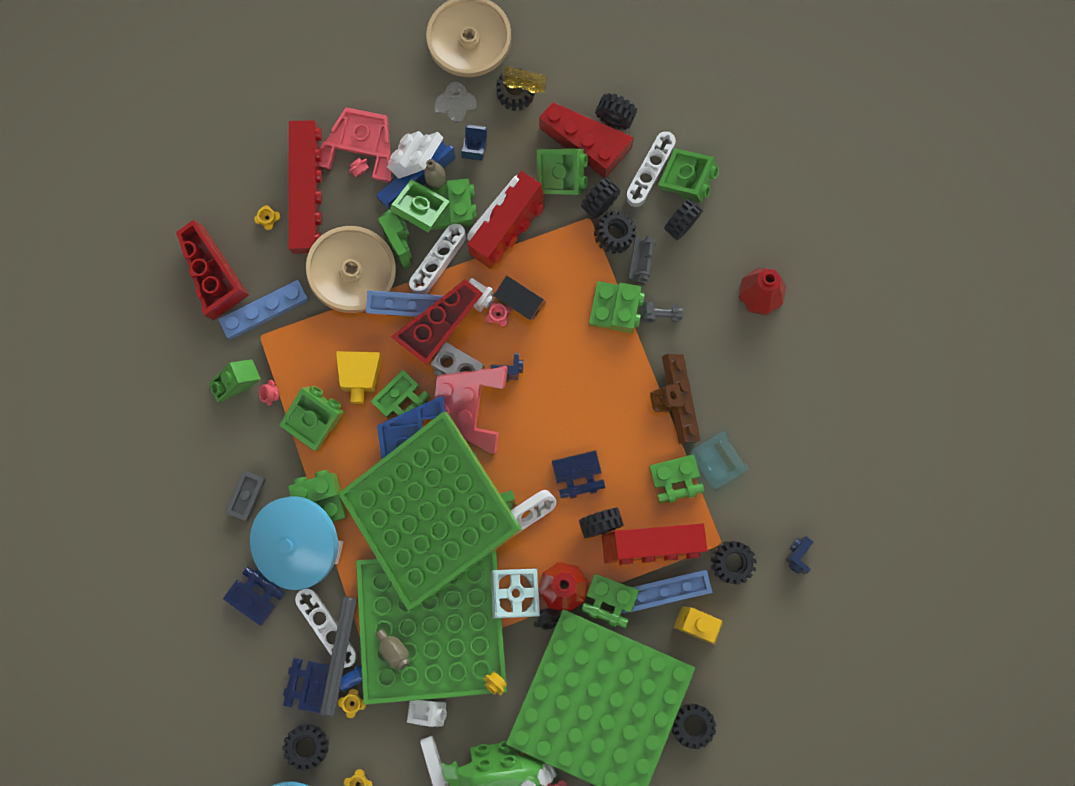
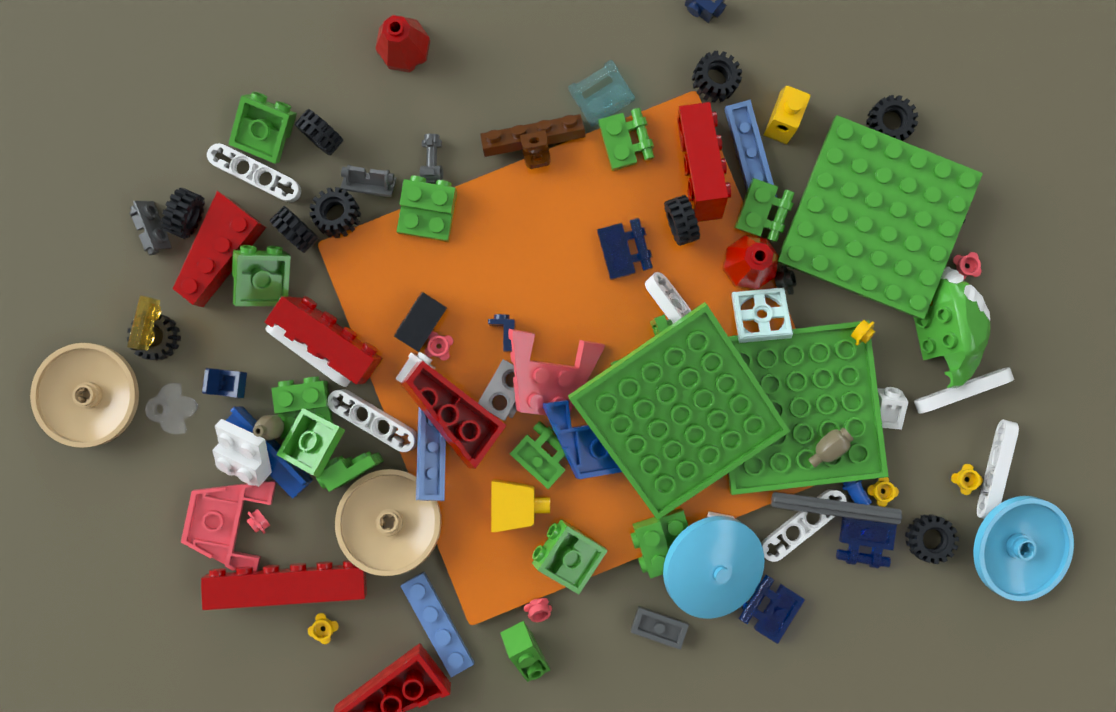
camera: 90 degrees left, 10 degrees up
none -> dark grey hinge [129,201,172,255]

